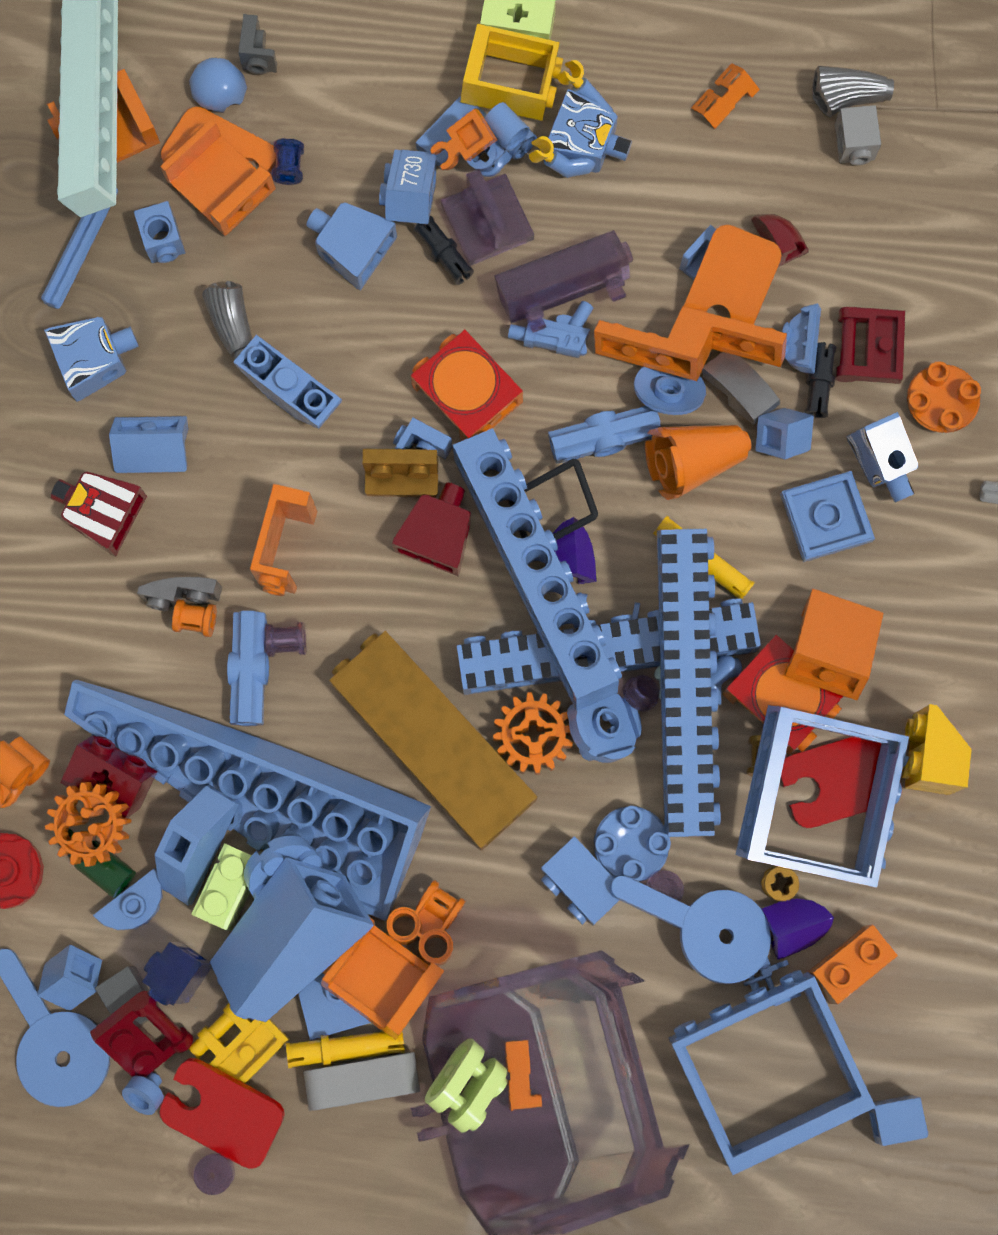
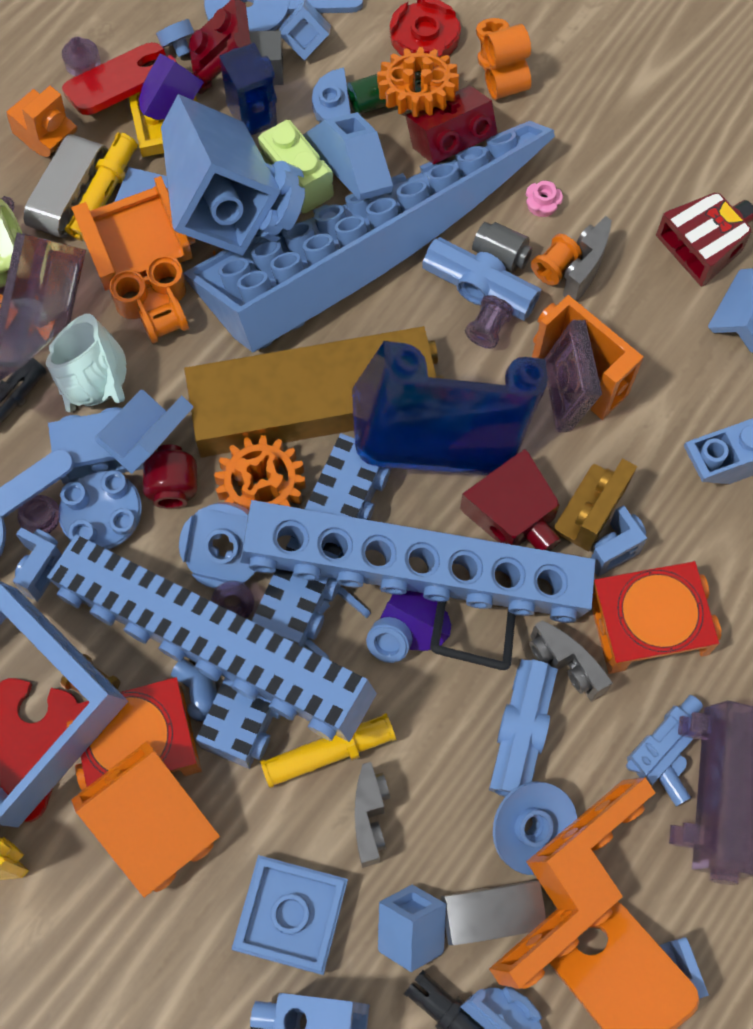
camera: 120 degrees right, 10 degrees down
orange cone [645,425,751,500] -> none
none -> orange brick [6,86,77,157]
none -> medium blue bracket [13,527,62,602]
none -> light aqua helmet [46,314,127,413]
none -> medium blue panel [95,390,194,474]
none -> dark purple brick [139,53,204,120]
none -> dark red head [143,444,197,509]
none -> clear blue windscreen [352,341,548,475]
none -> flat silver slope [355,762,390,868]
none -> medium blue tile [366,617,412,663]
none -> dark grey brick [472,222,533,273]
none -> bright pink plate [526,181,563,217]
none -> flat silver slope [530,620,613,702]
none -> tile [542,320,602,432]

